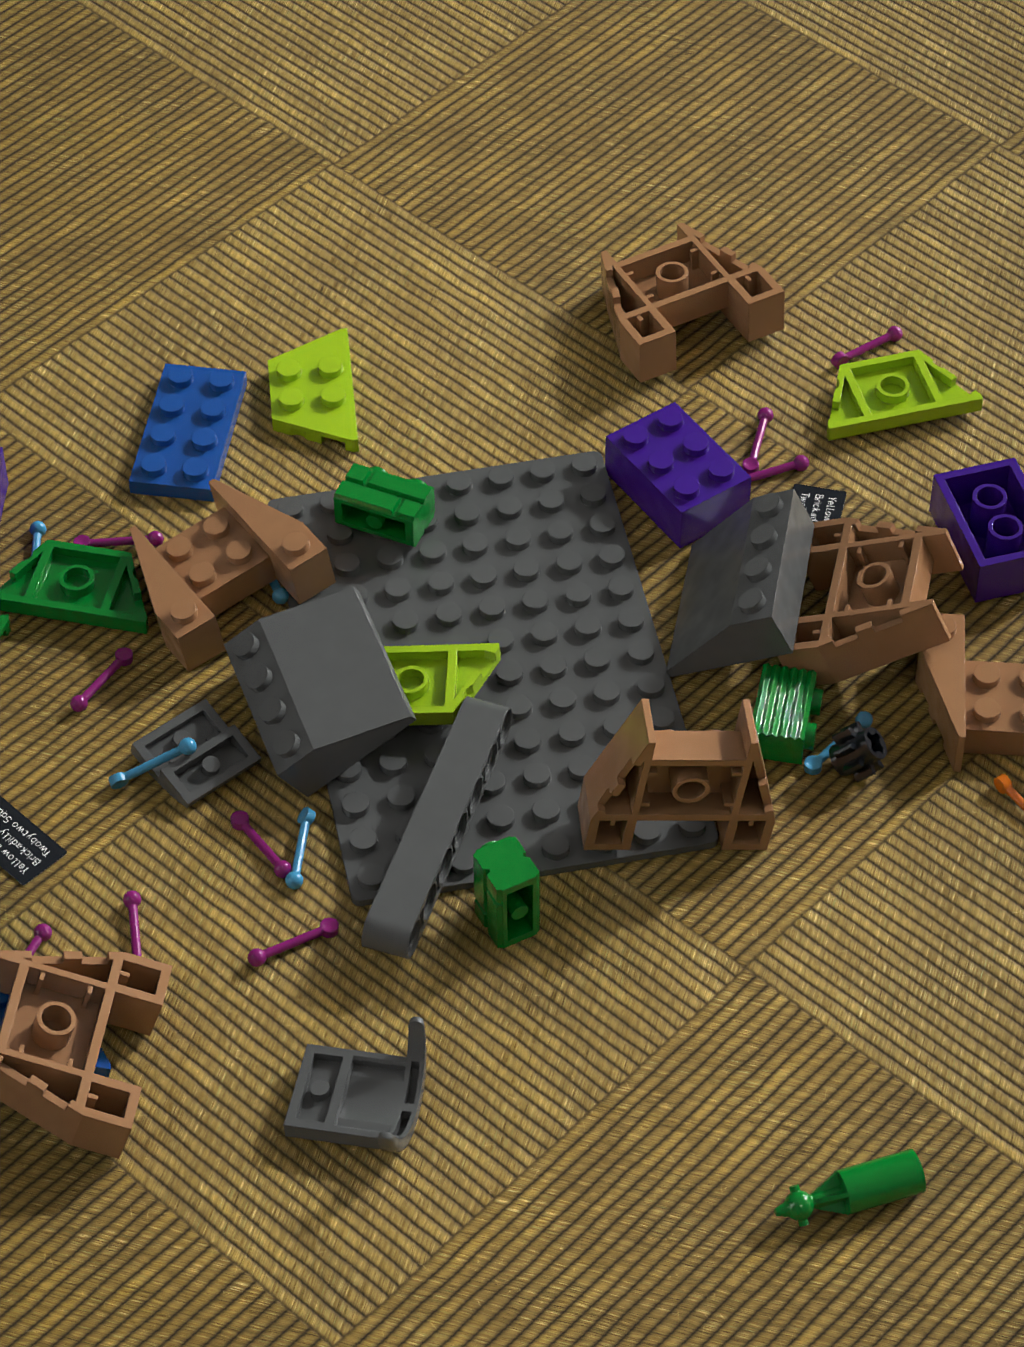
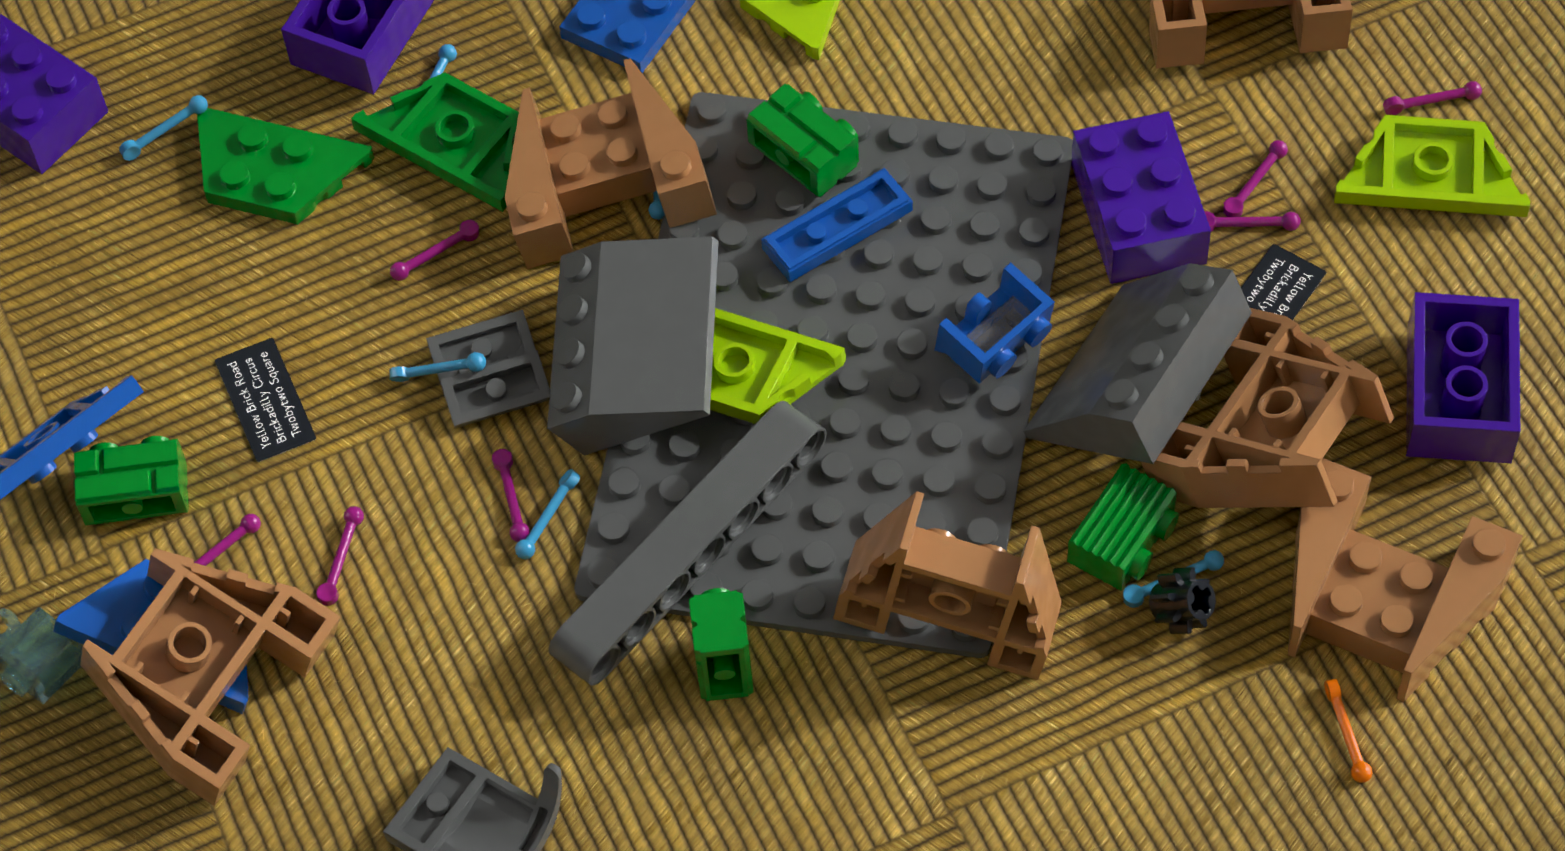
camera: 25 degrees right, 10 degrees up
magenta hinge [73,531,164,548] -> none
magenta hinge [247,917,339,967] -> none
none -> blue tile [761,168,913,282]
none -> blue window [935,262,1055,384]

